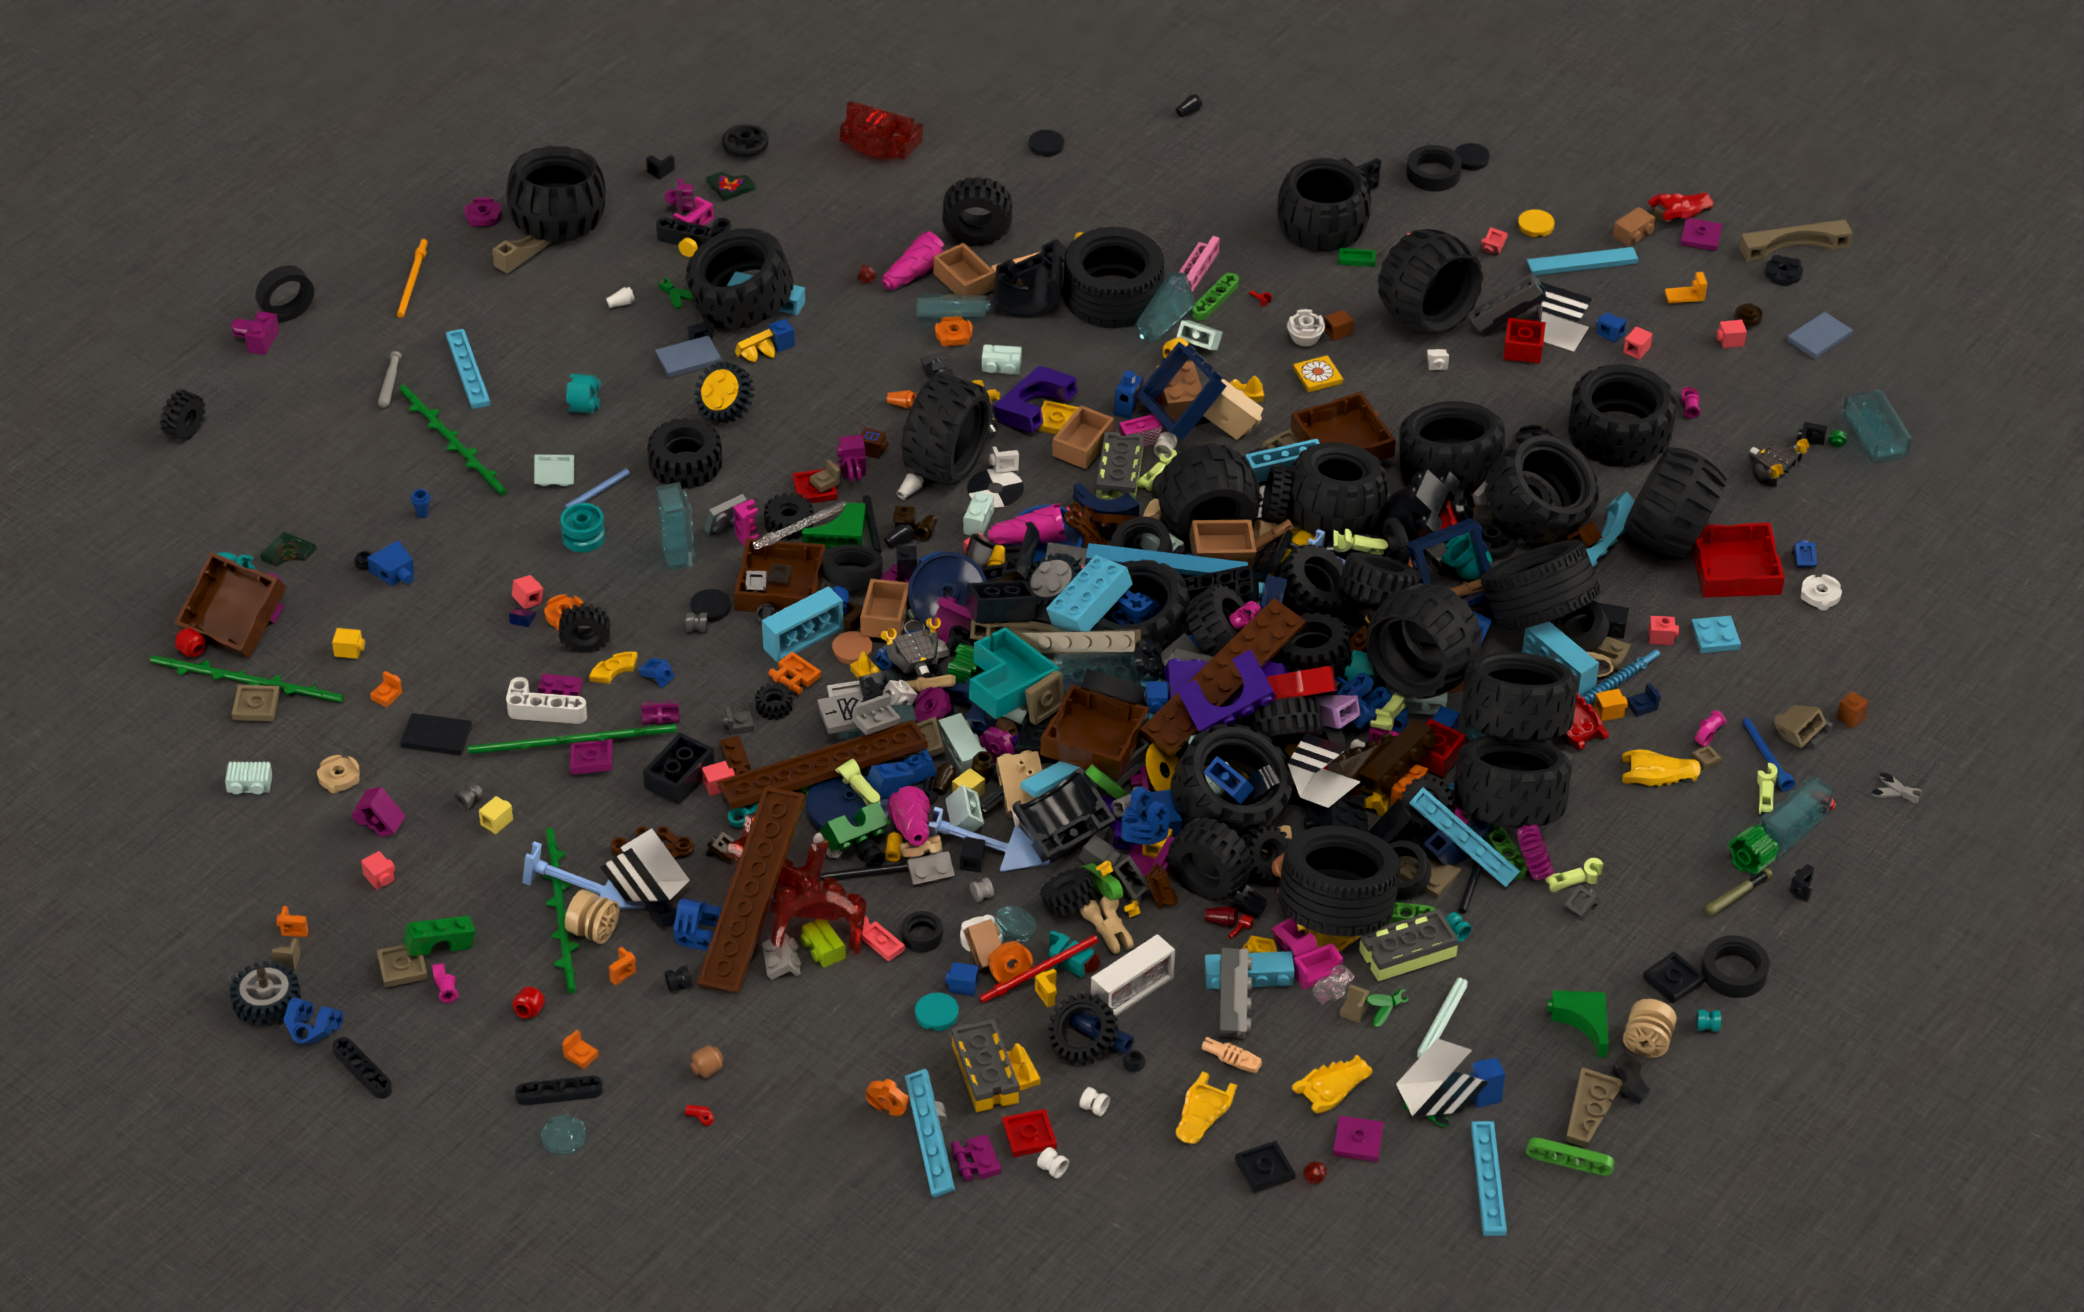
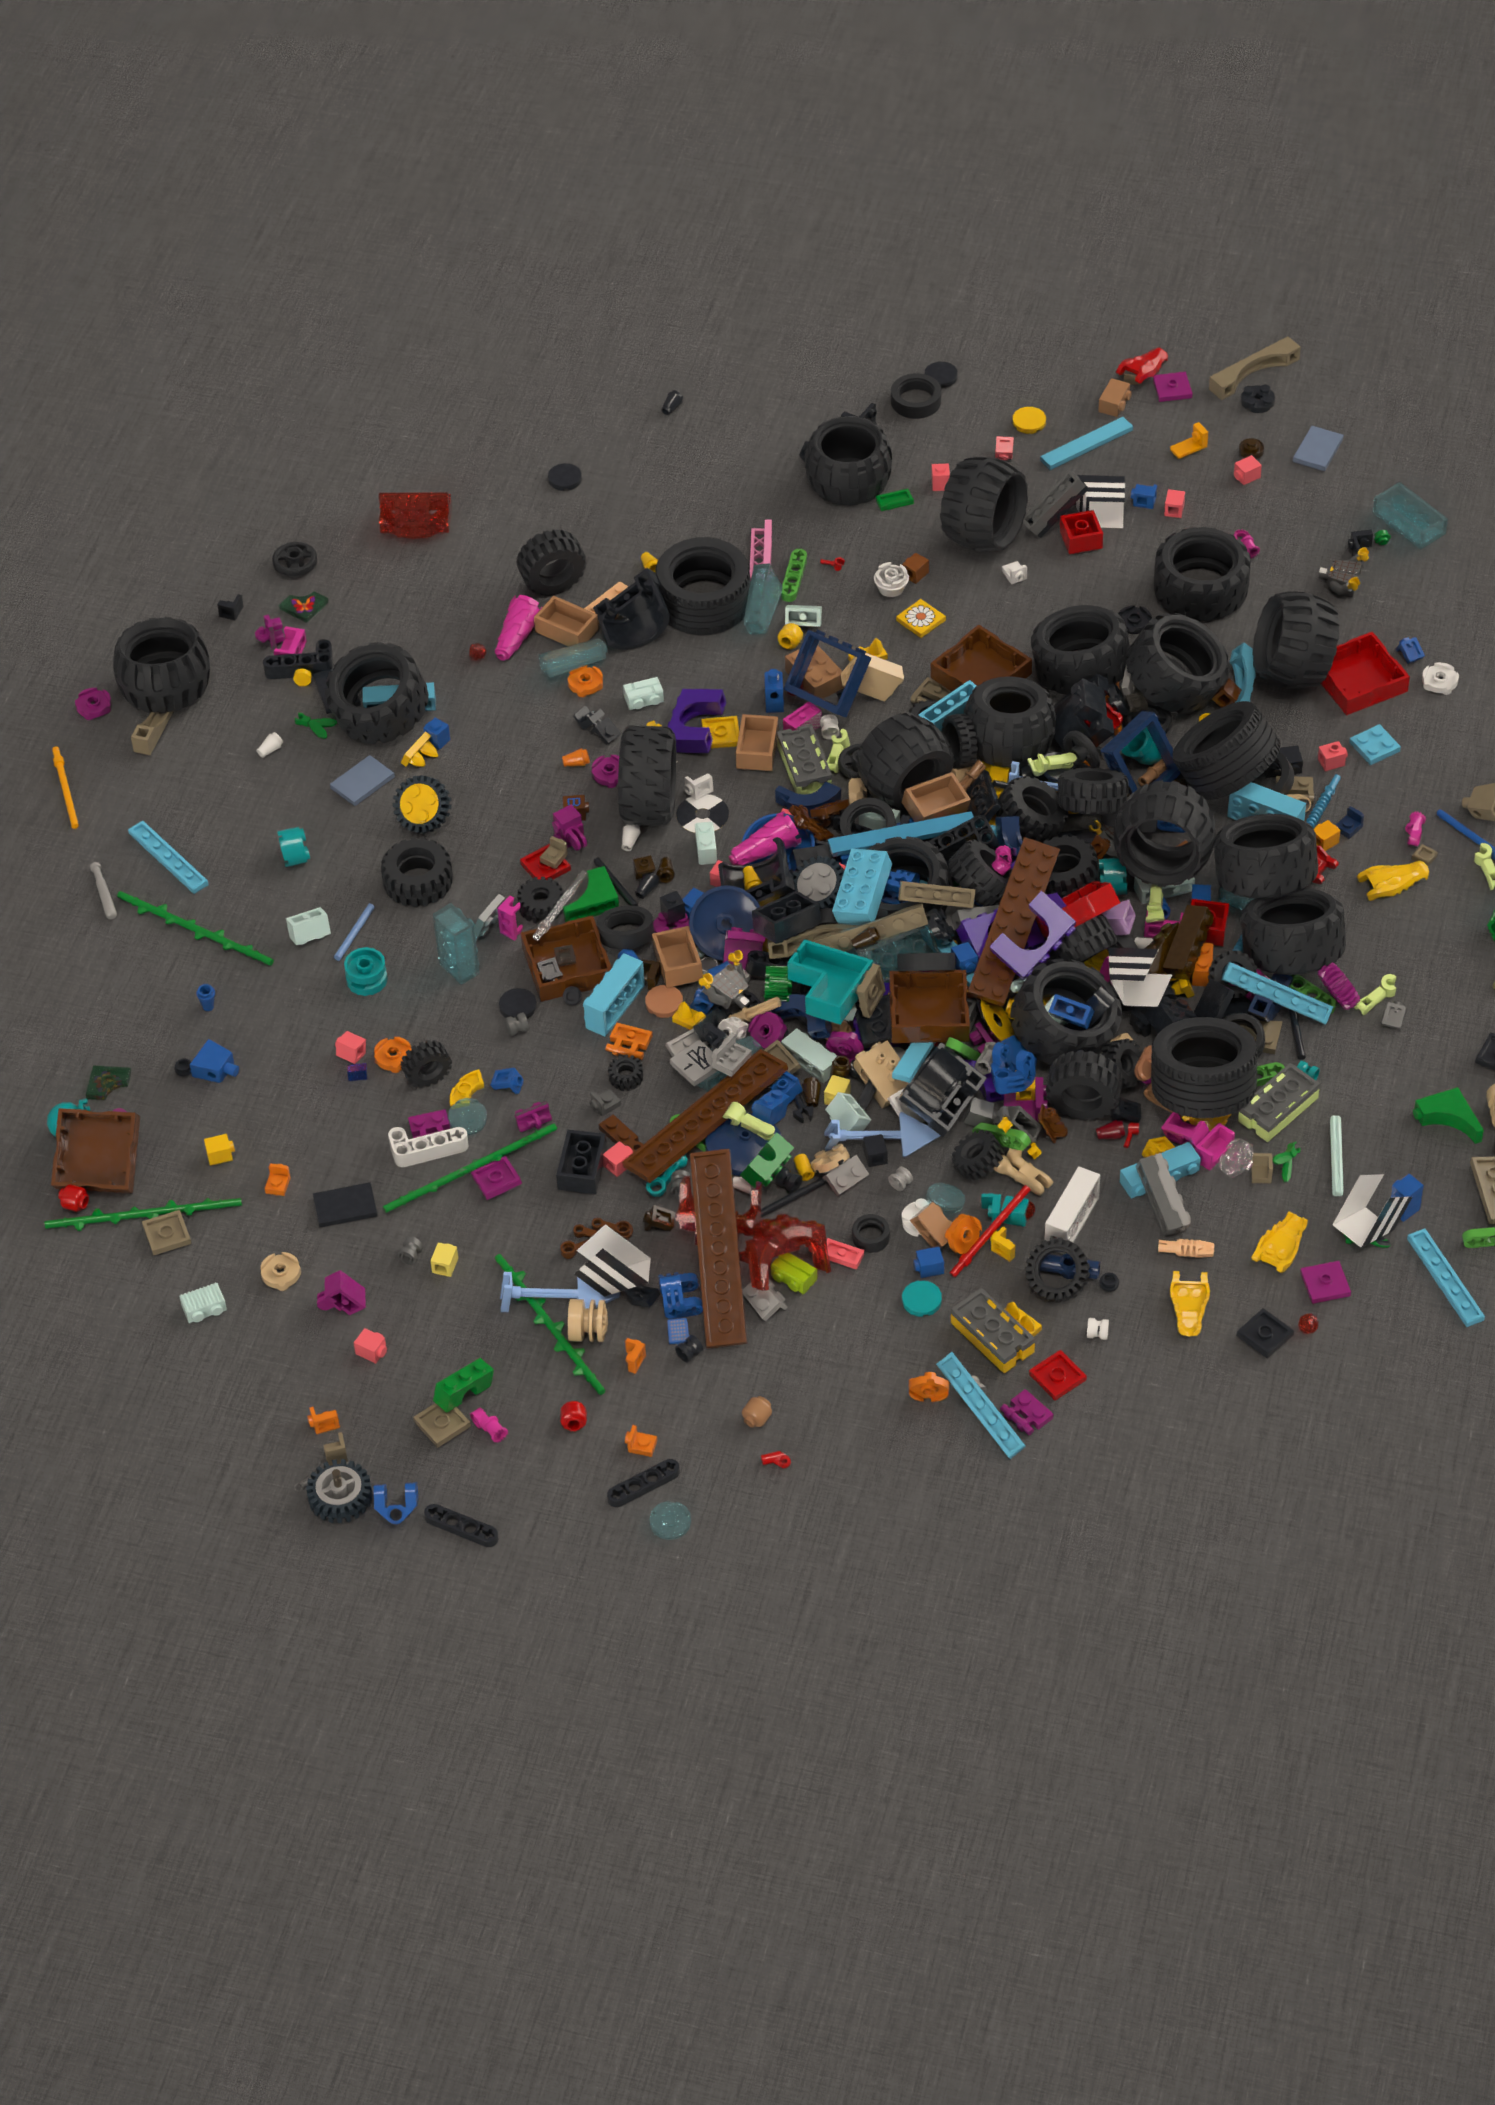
camera: 20 degrees left, 5 degrees up
black bracket [688,315,714,341] -> none
dark pink cone [887,786,930,846] -> none
white wheel [1037,1147,1069,1178] -> none
blue piece [1337,673,1392,730] -> none
none -> clear light blue tile [448,1098,487,1135]
none -> blue slope [667,1318,689,1344]
none -> dark brown cone [851,926,881,950]
none -> dark tan plate [898,881,975,908]

